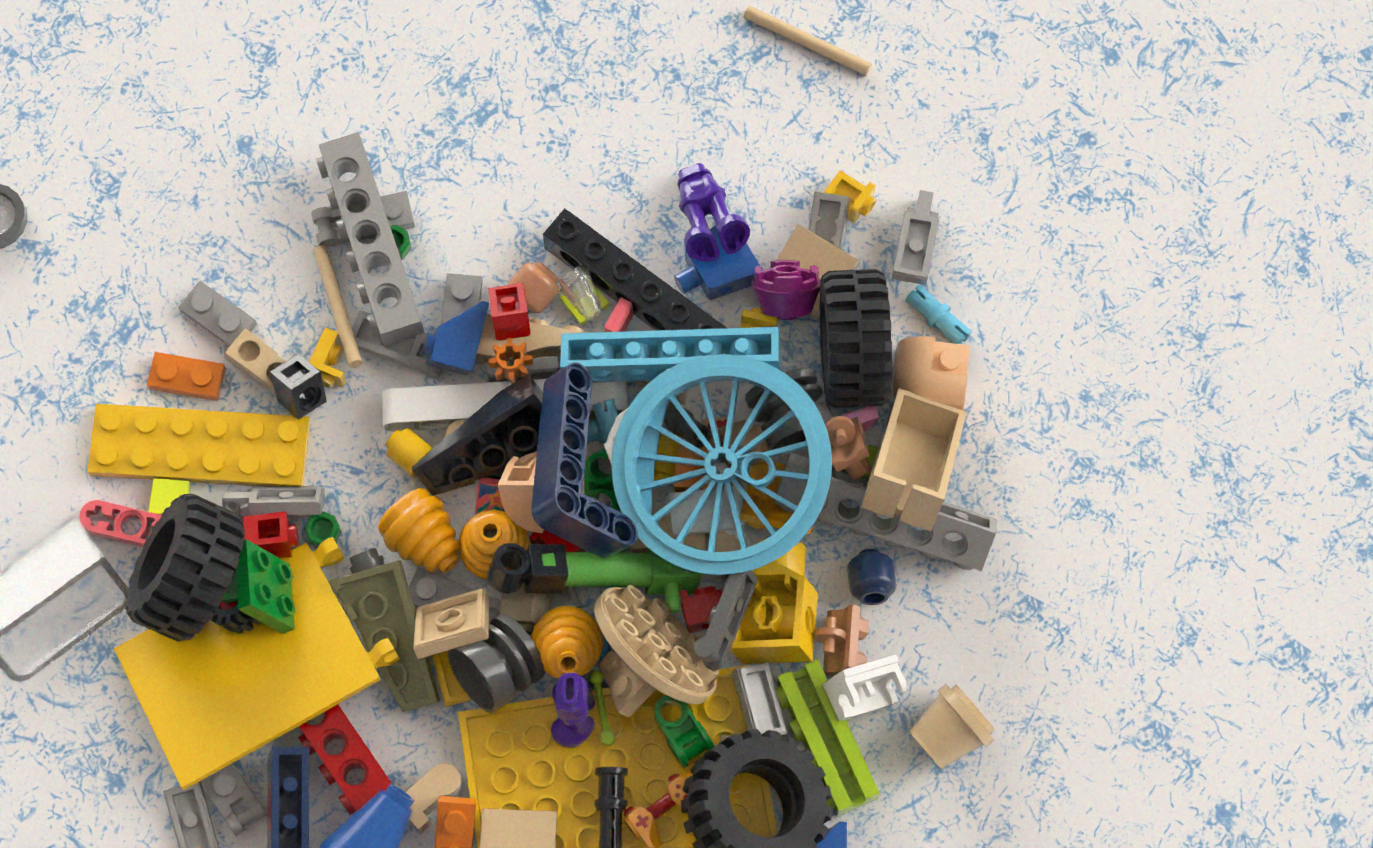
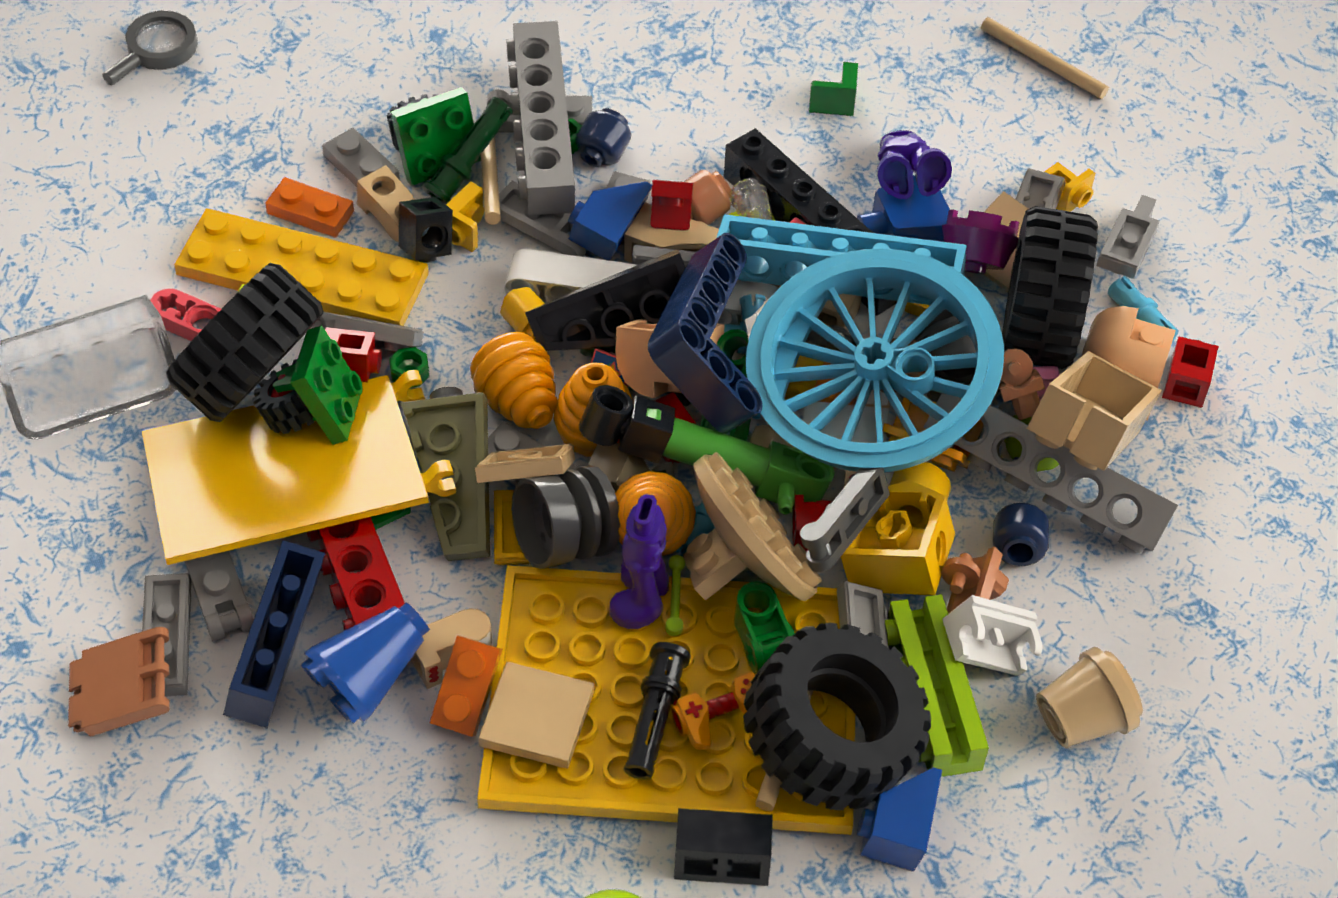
camera: 10 degrees right, 20 degrees down
orange gear [488,338,534,384] -> none
none -> green plate [387,87,481,186]
none -> dark green pin [421,97,514,205]
none -> dark blue head [575,108,631,167]
none -> green panel [809,62,858,116]
none -> red brick [1162,336,1219,408]

